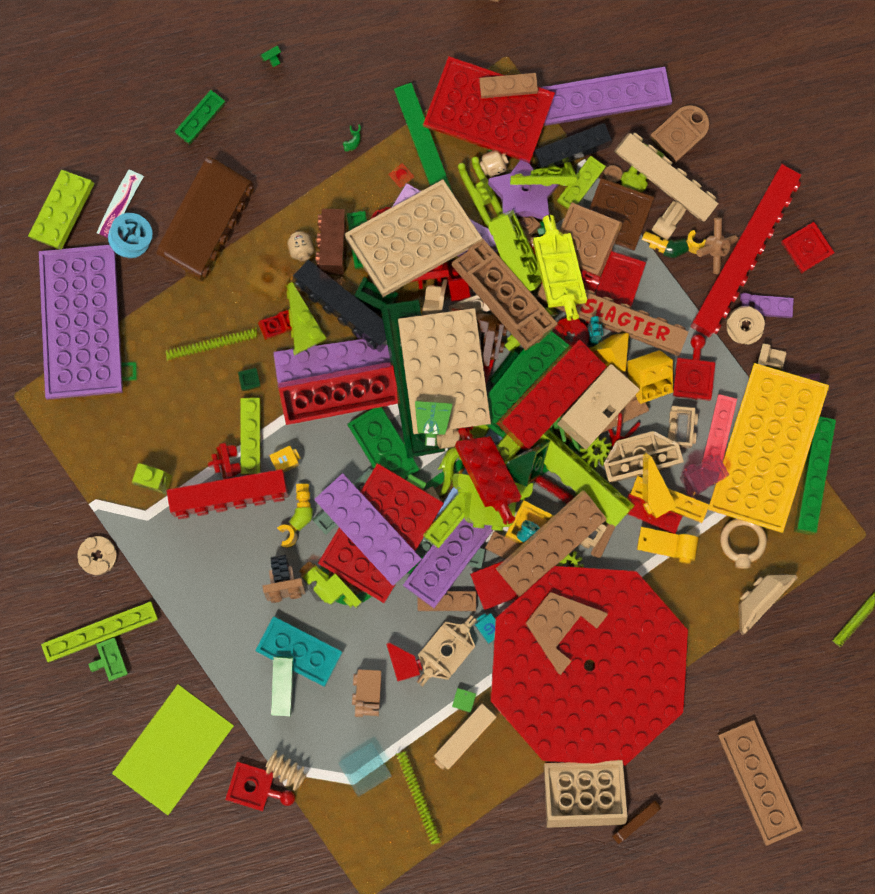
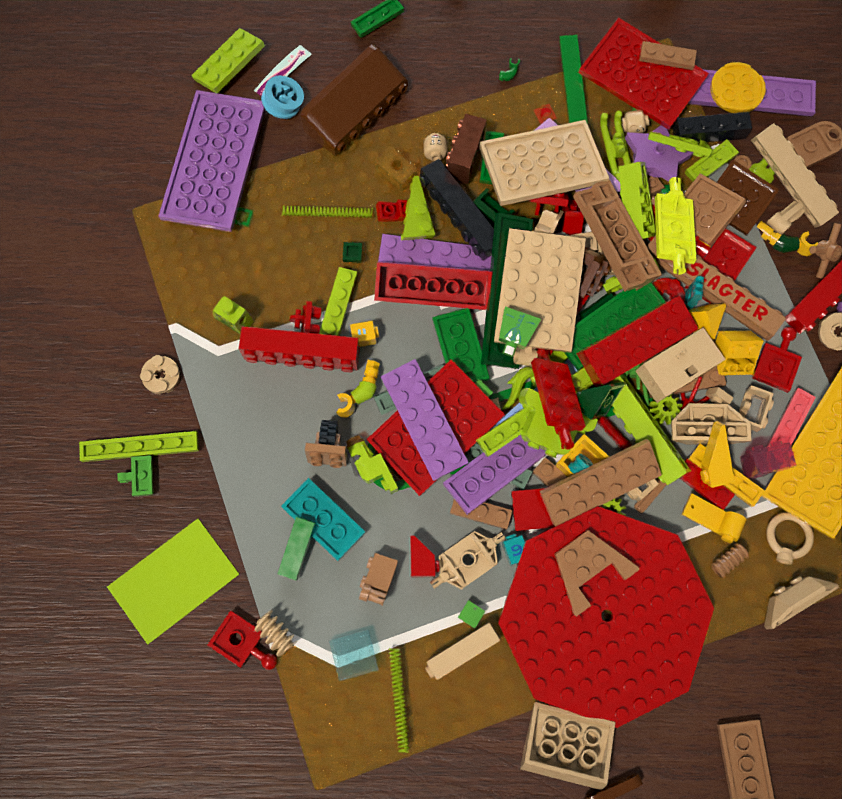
camera: 15 degrees right, 5 degrees down
none -> tan plate [705,387,733,404]
none -> yellow tile [710,62,766,113]
none -> medium nougat piece [711,543,749,578]

